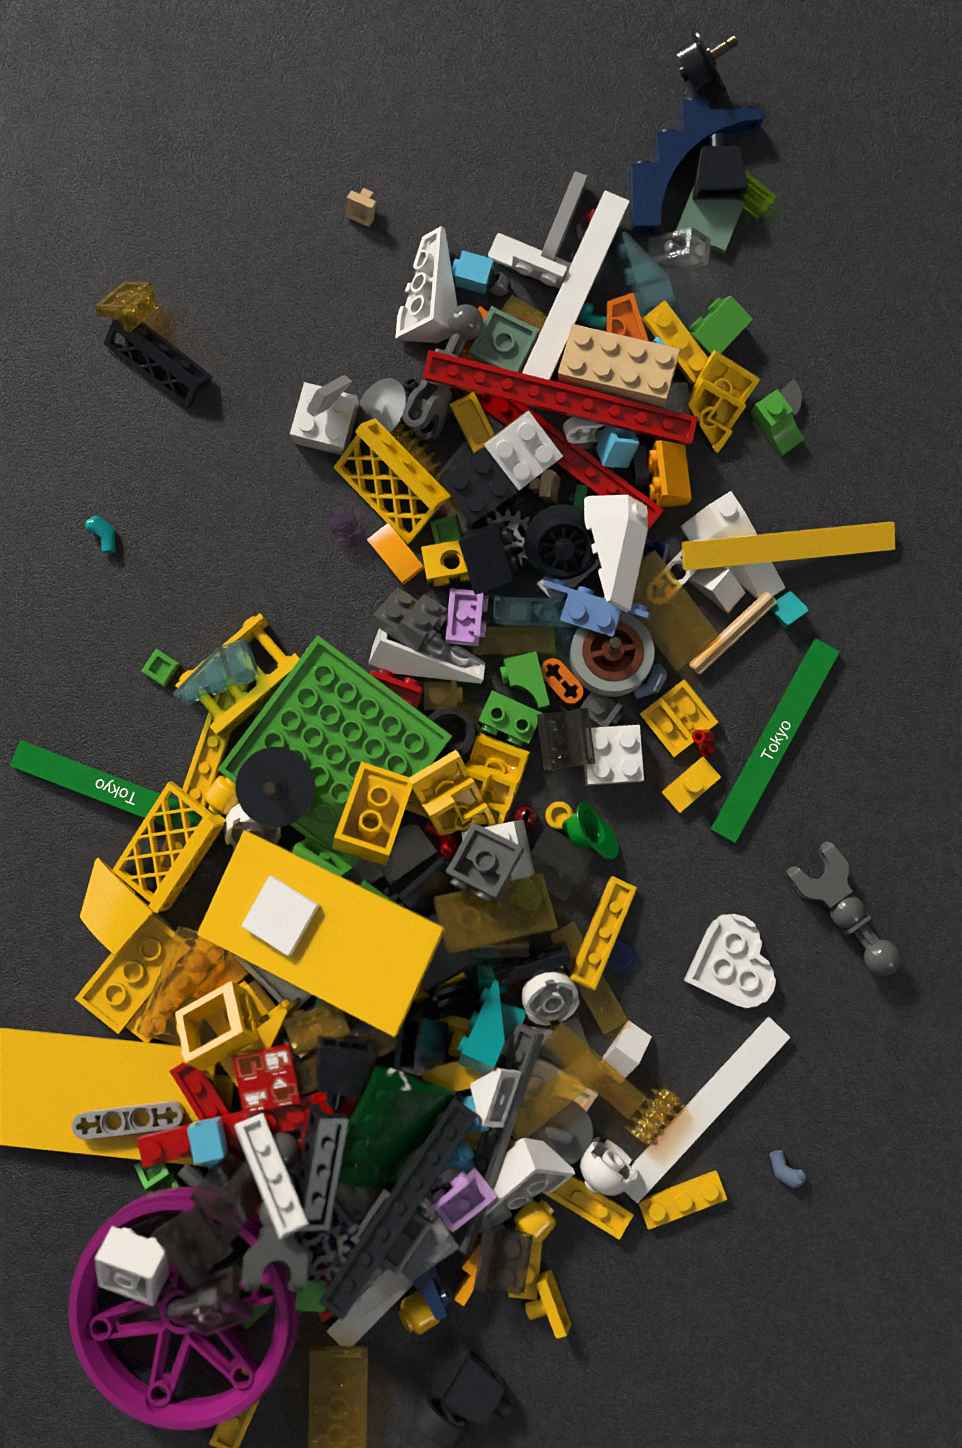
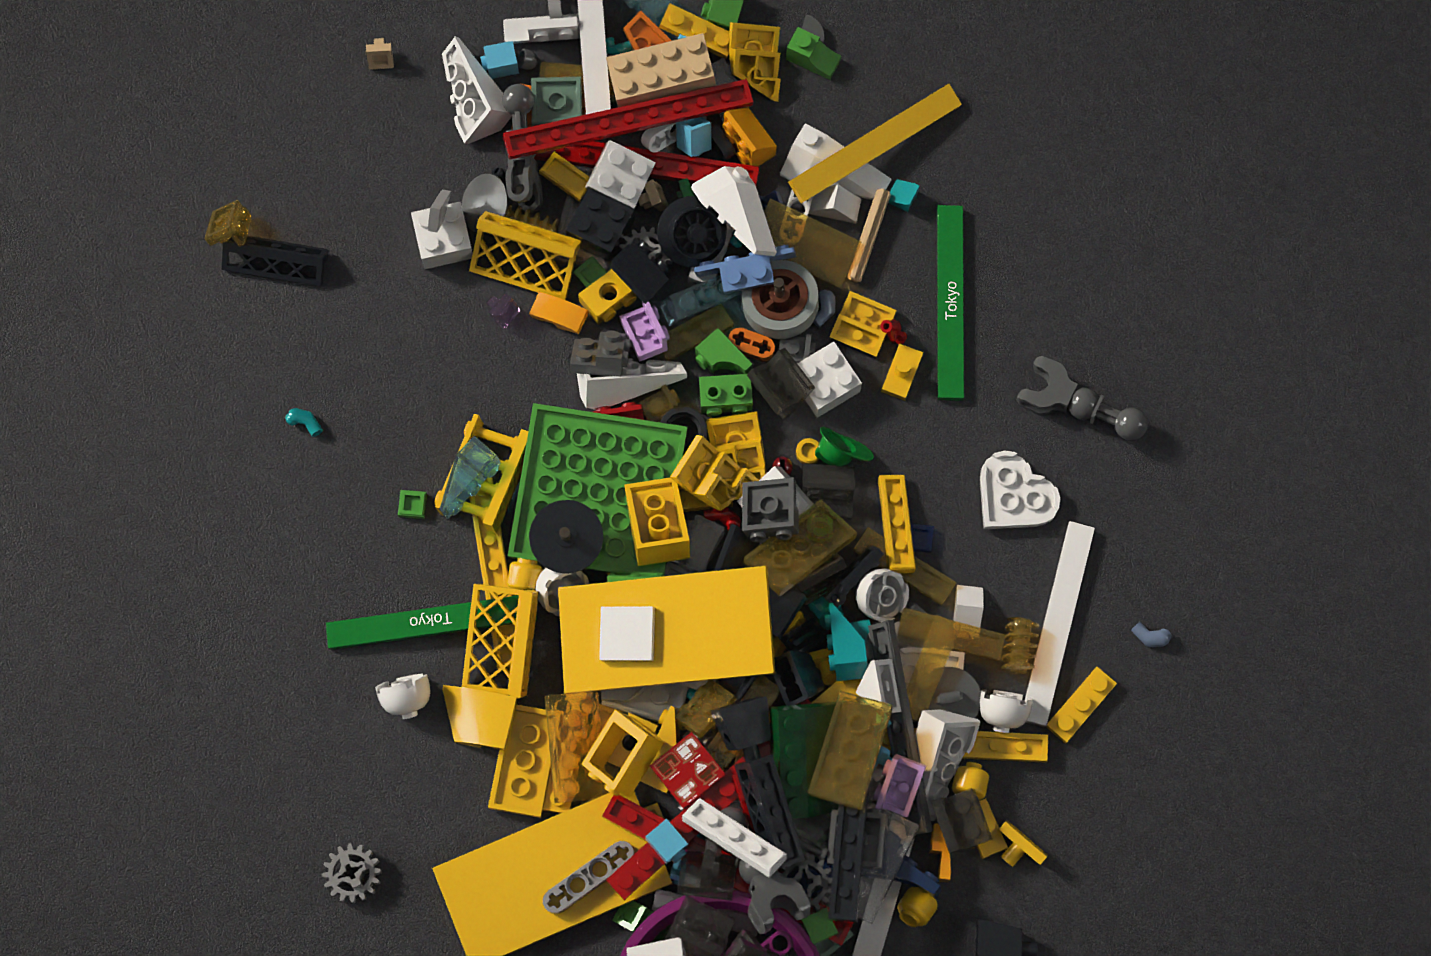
camera: 25 degrees left, 10 degrees down
none -> white cylinder [375,674,430,719]
none -> clear yellow plate [808,691,893,810]

